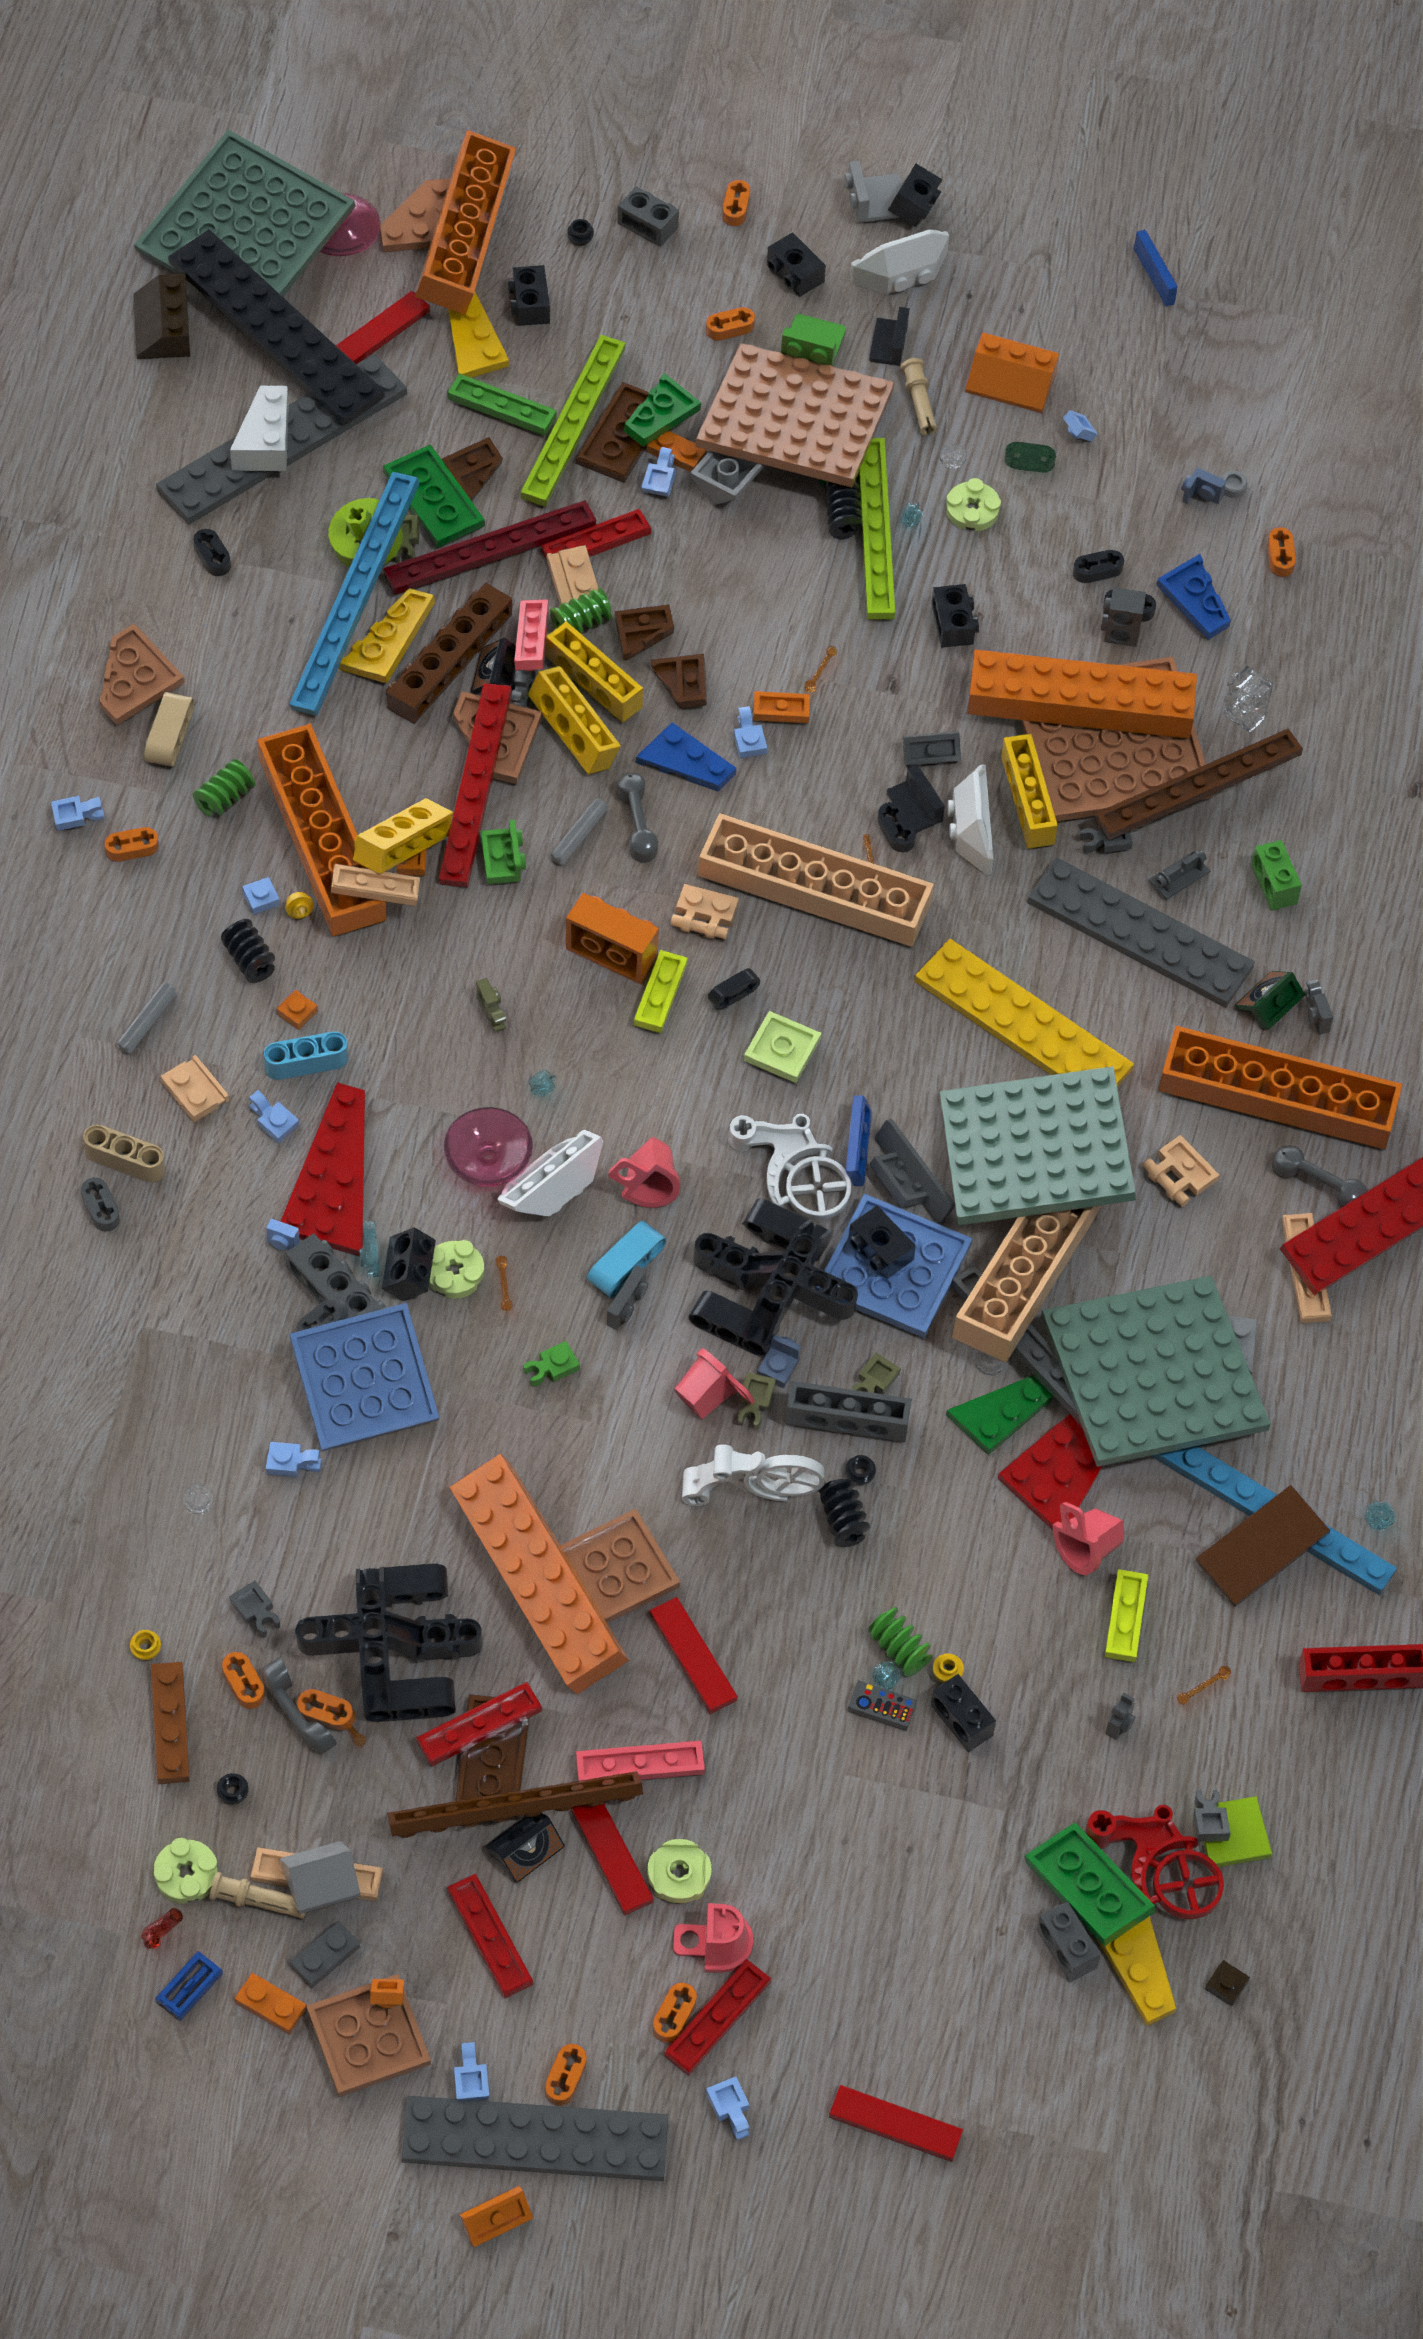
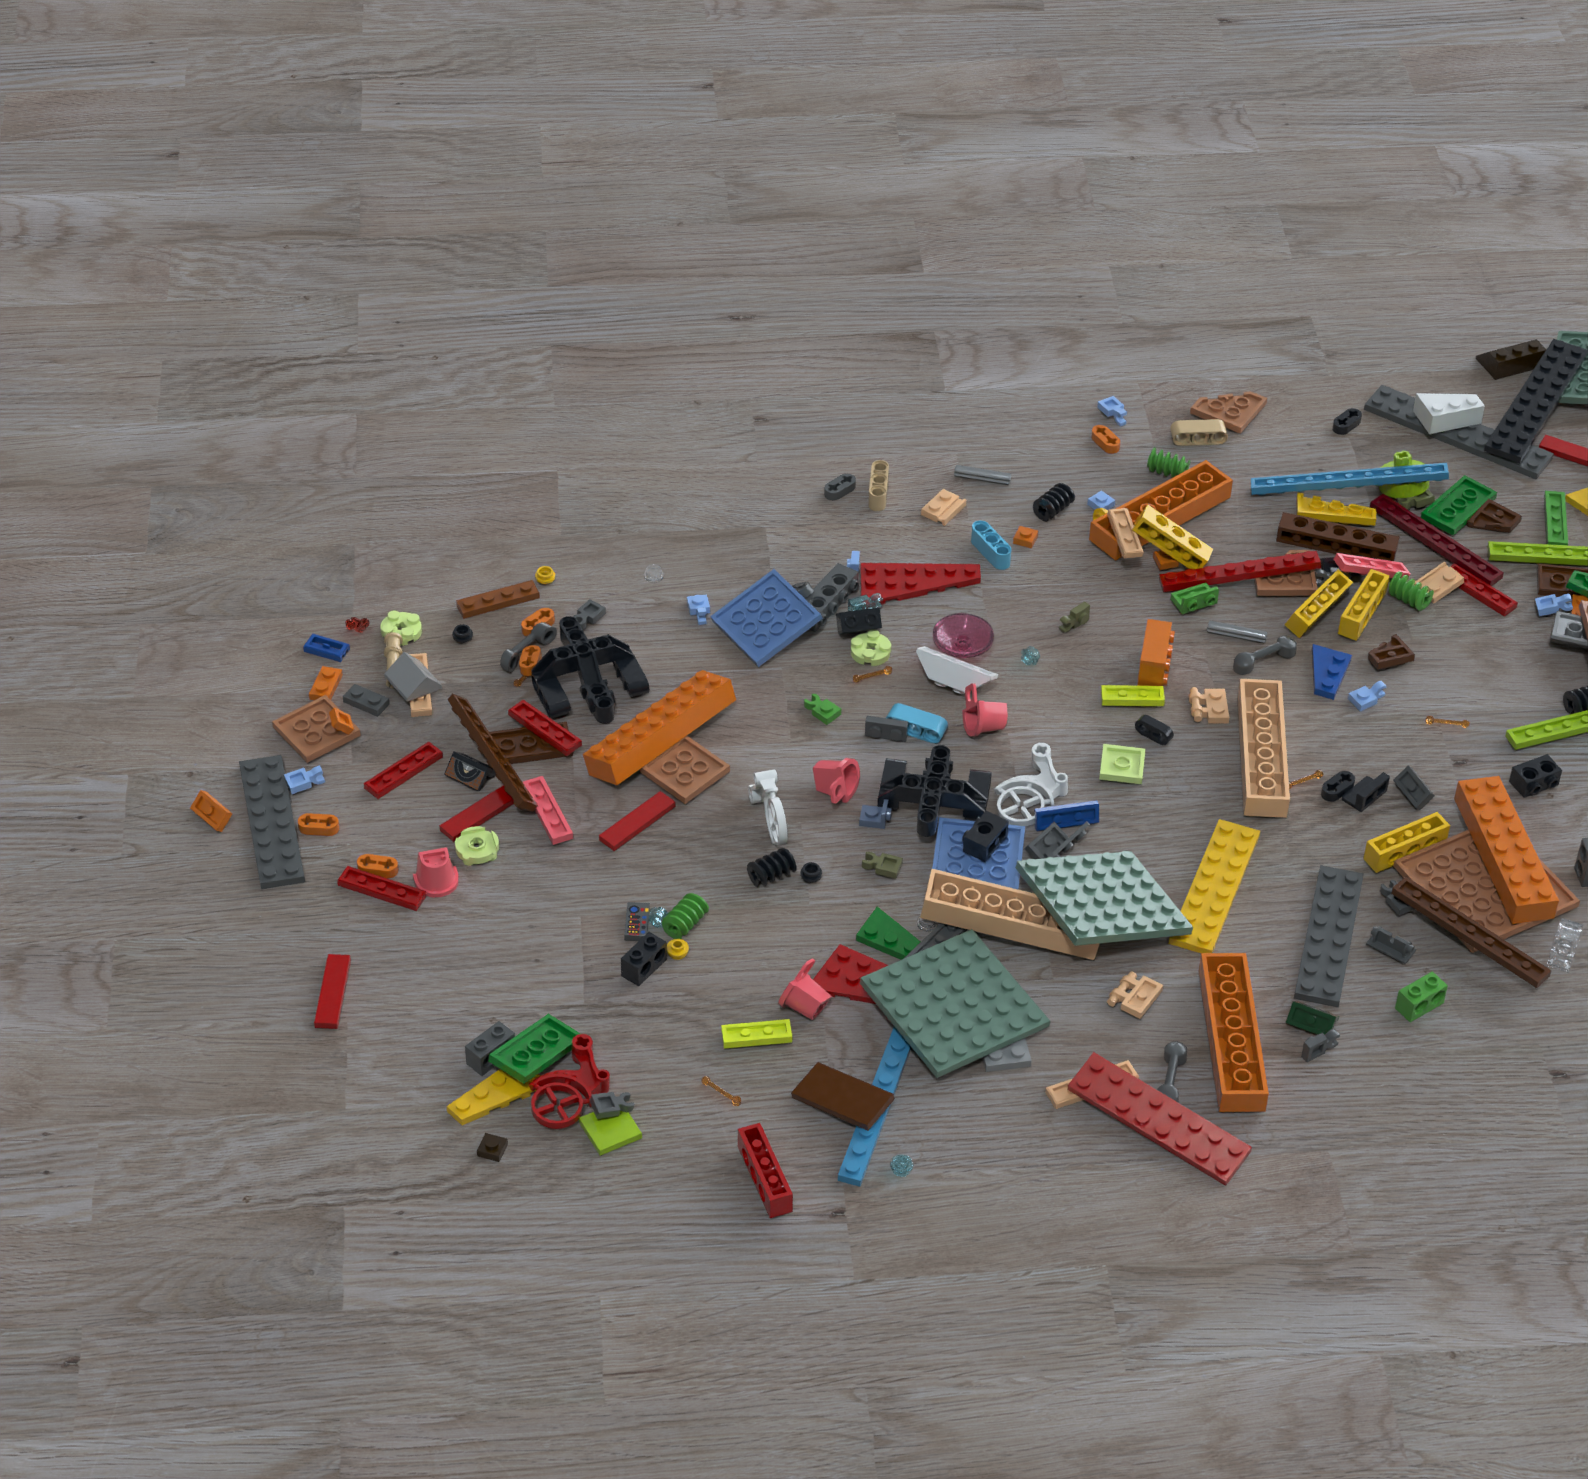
camera: 75 degrees right, 15 degrees down
light blue plate [249,1090,299,1143] -> none
reddish brown wing [615,604,674,660] -> none
light blue plate [706,2076,750,2140] -> none
olive plate [738,1372,776,1429] -> none
orange plate [753,691,810,723] -> none
dark grey brick [786,1381,912,1442] -> none
white wedge [947,765,994,875] -> none
dark grey plate [1105,1692,1136,1740] -> none

